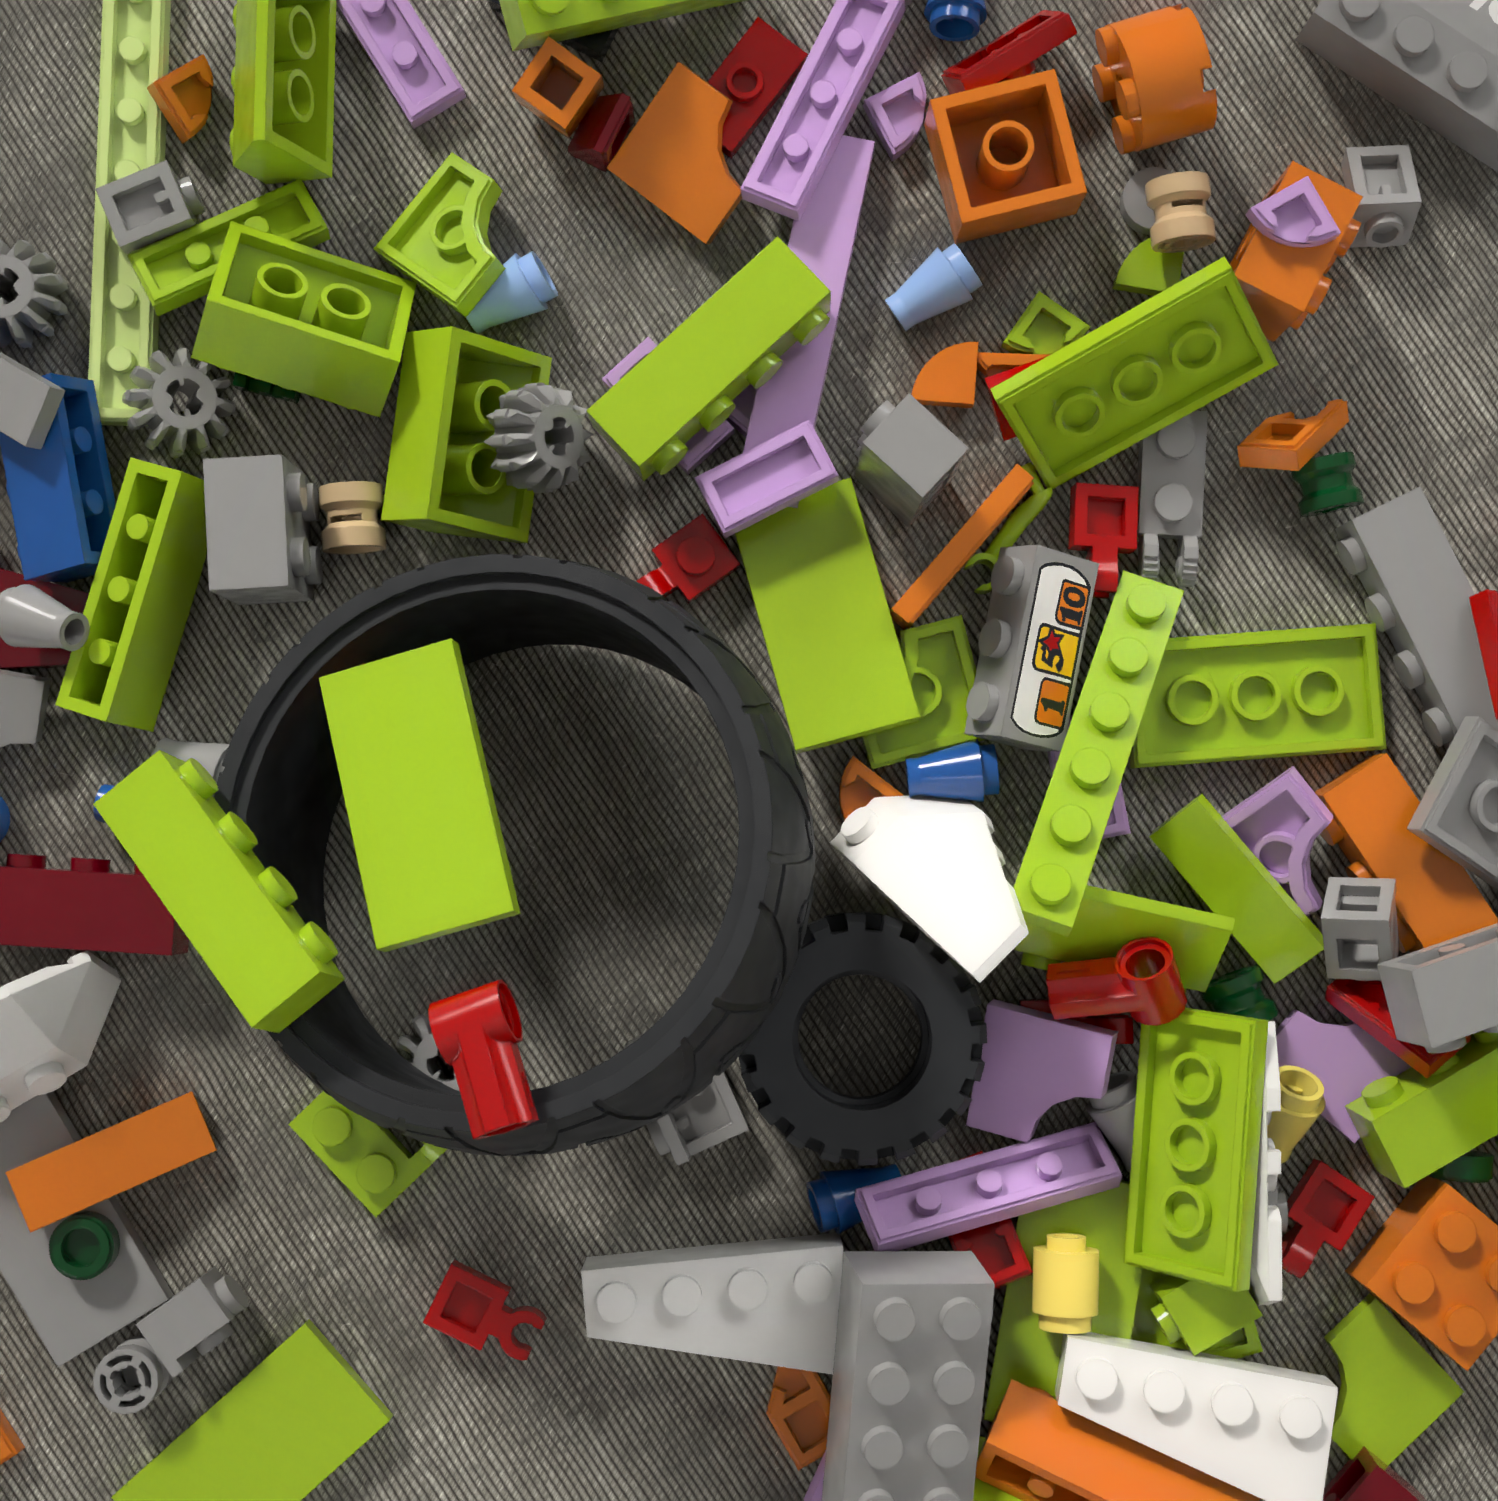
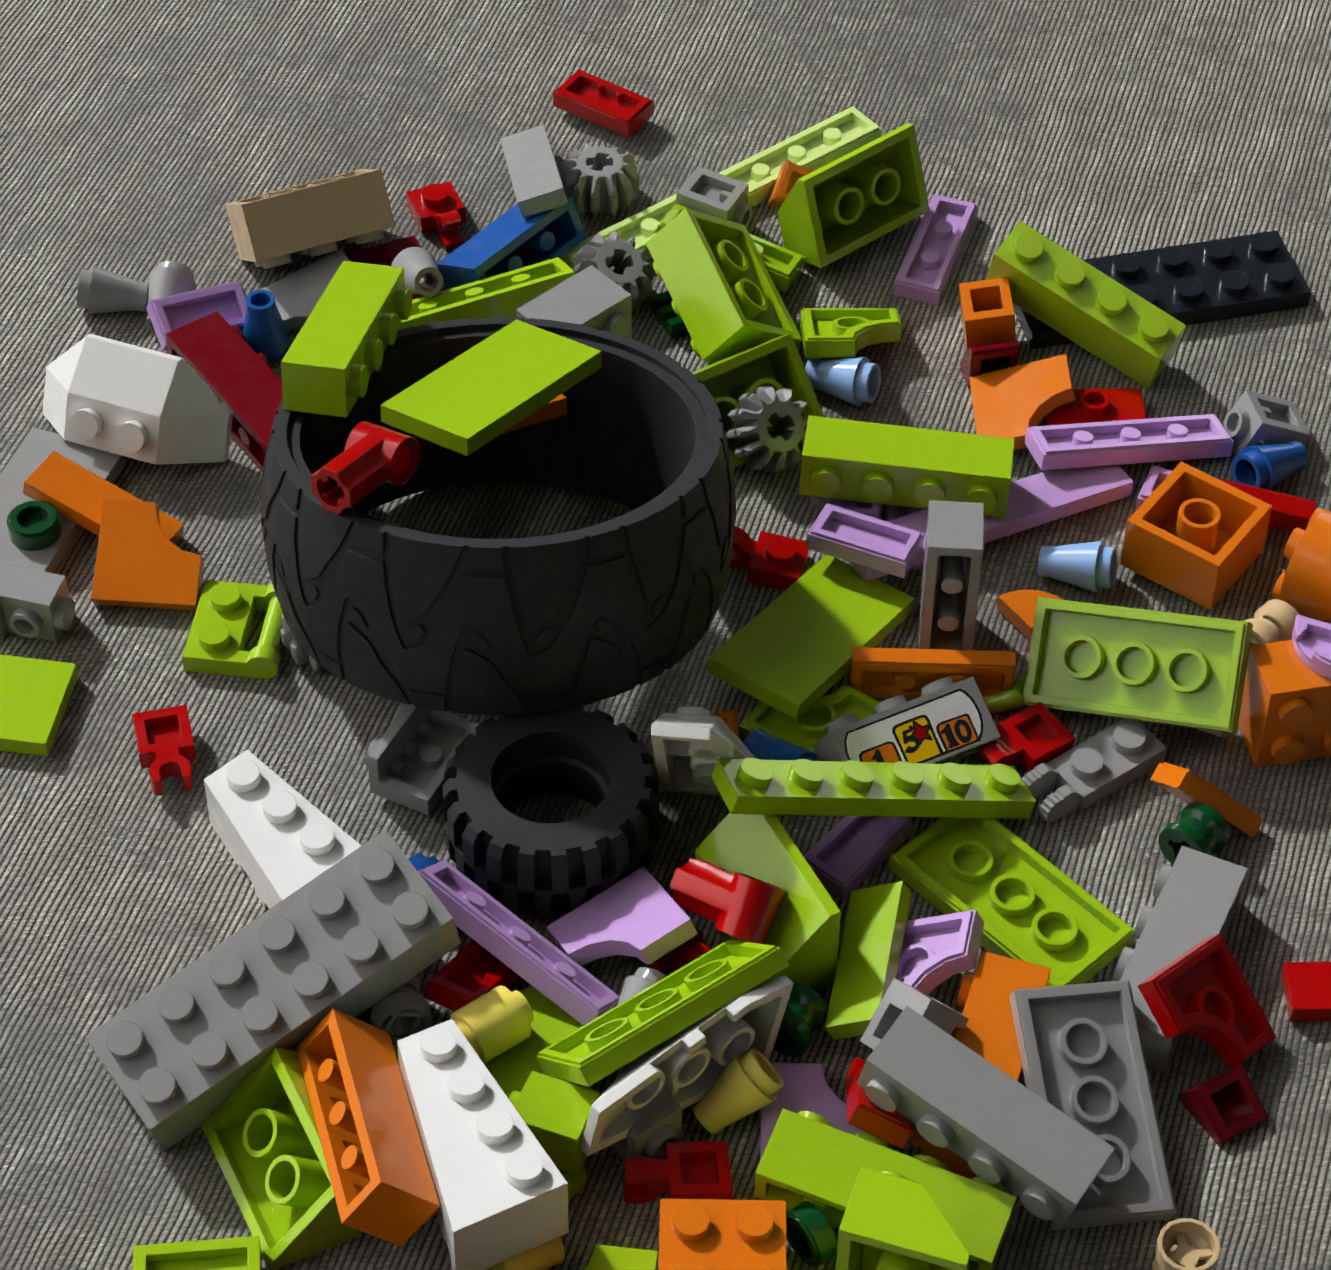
camera: 50 degrees right, 40 degrees down
none -> orange tile [91,499,205,611]

